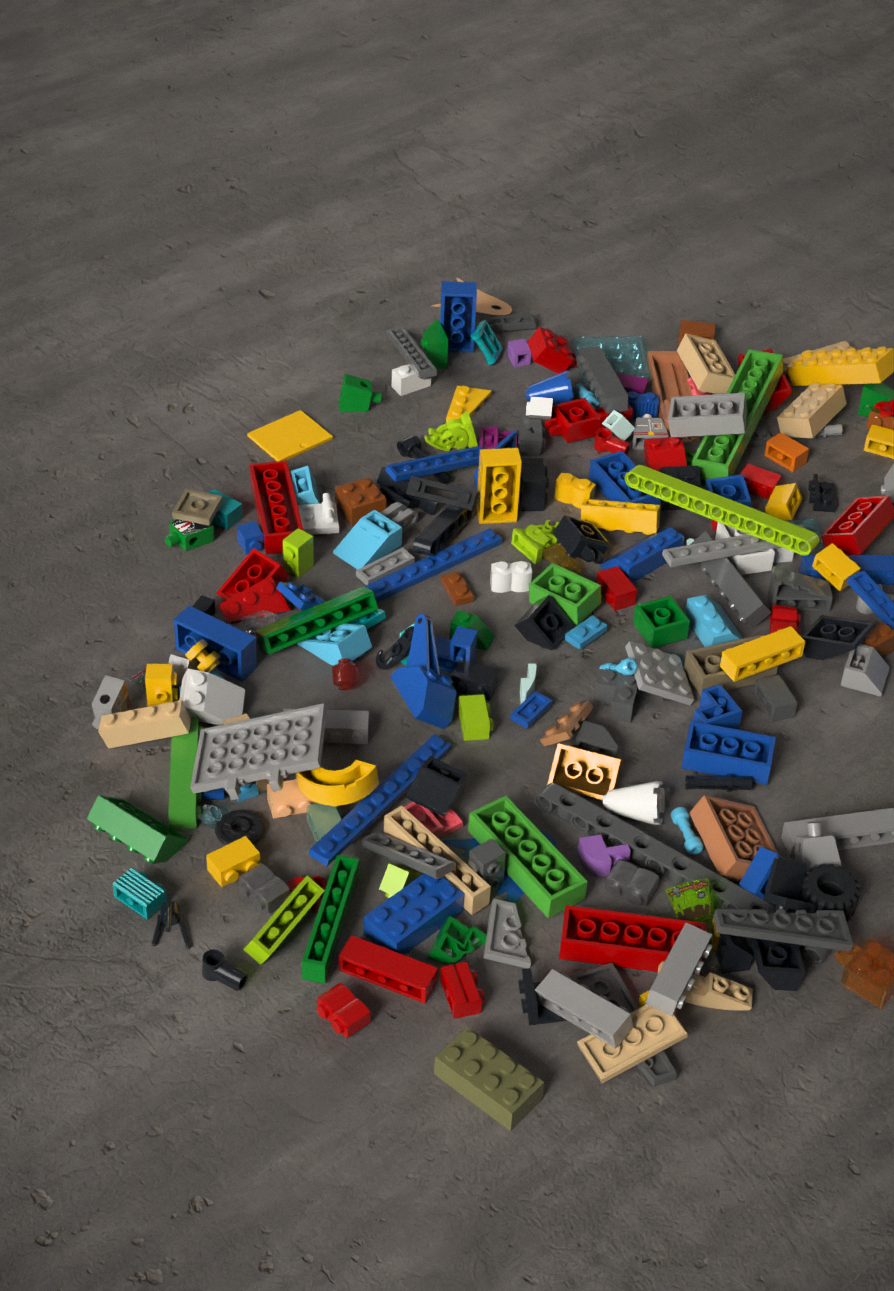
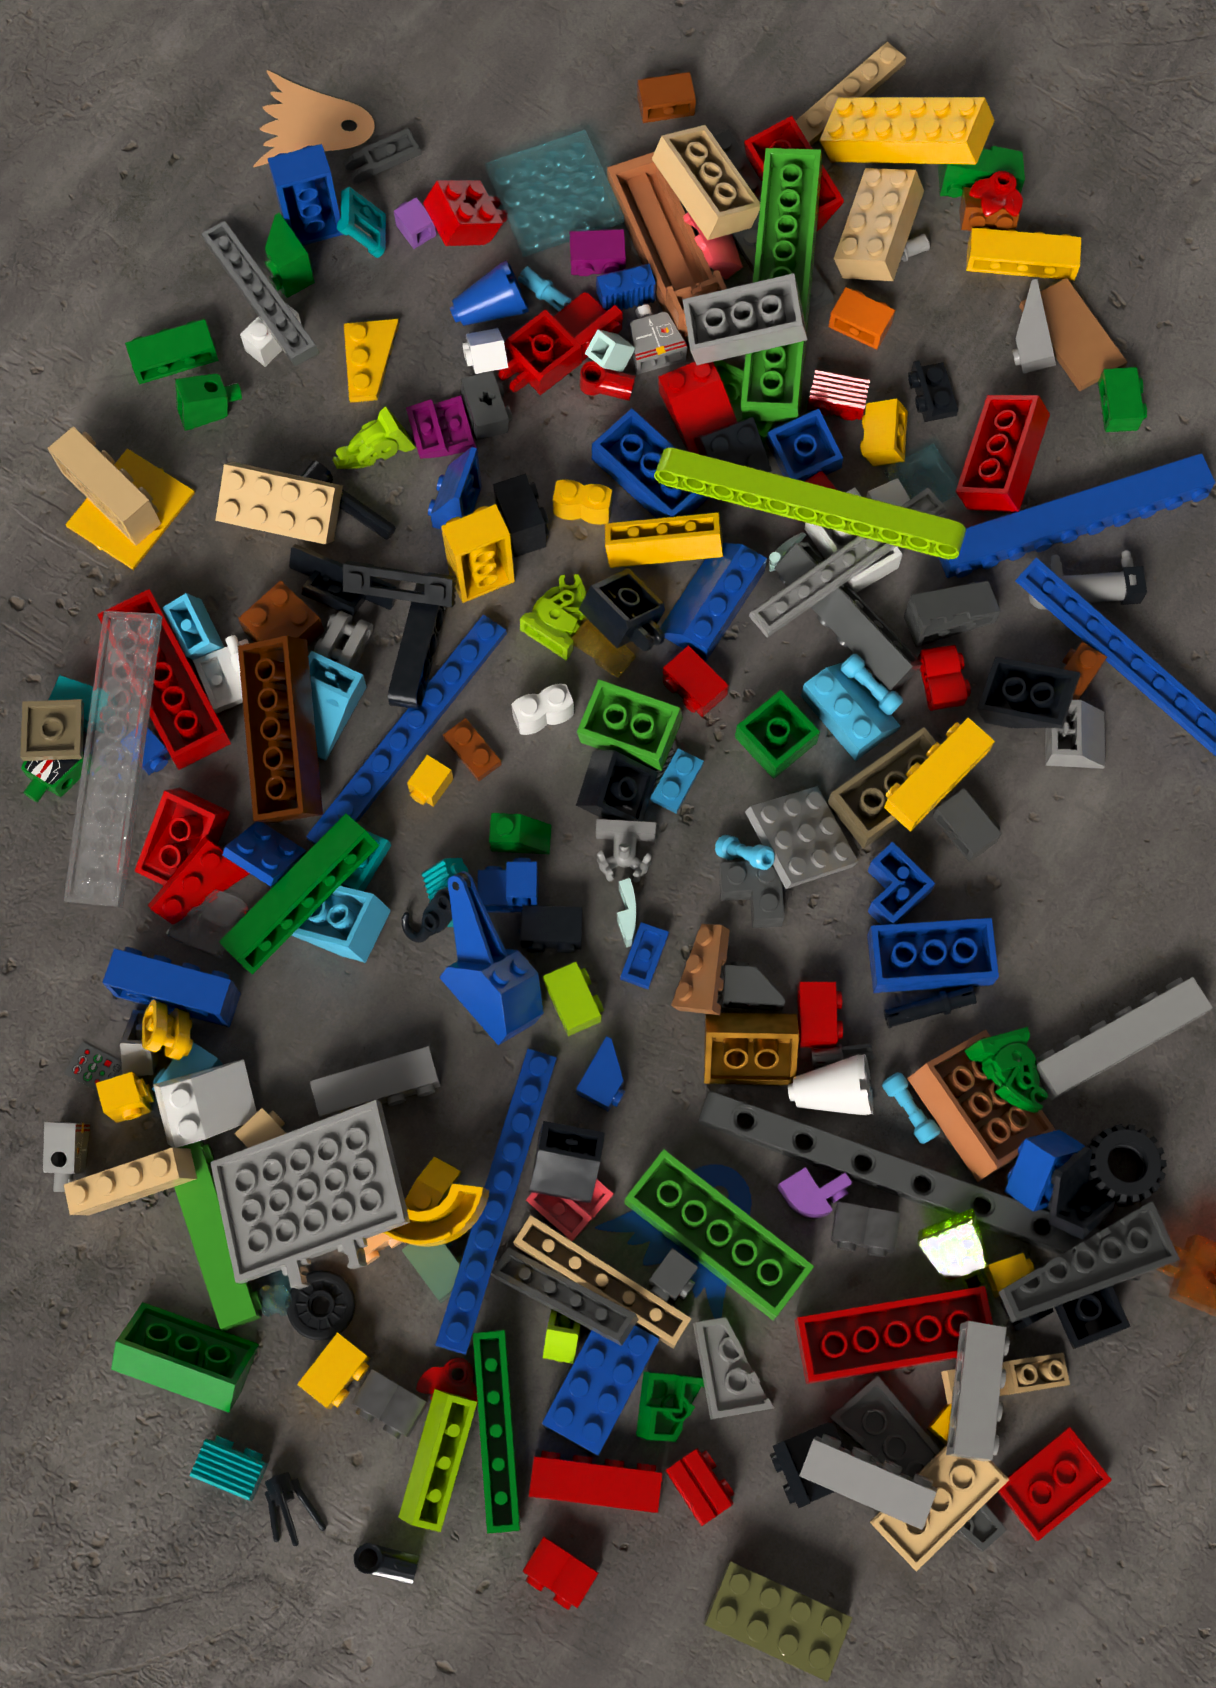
camera: 15 degrees left, 30 degrees up
black slope [192,595,215,616] -> none
lime brick [283,528,314,578] -> none
clear red head [332,659,360,690] -> none
light grey plate [356,547,415,585] -> none
blue plate [386,446,483,482] -> none
dark grey brick [576,345,628,414] -> none
light grey torso [794,821,842,872] -> none
yellow brick [812,543,860,591] -> none
none -> tan brick [47,426,161,546]
none -> clear plate [64,611,163,908]
none -> green brick [125,319,219,385]
none -> tan brick [215,462,343,544]
none -> reddish brown brick [238,636,323,823]
none -> yellow brick [407,755,453,807]
none -> blue slope [576,1036,626,1112]
none -> light grey piece [596,819,656,883]
none -> red brick [797,982,843,1048]
none -> medium azure piece [841,654,903,715]
none -> green piece [964,1027,1048,1113]
none -> red plate [998,1427,1112,1541]

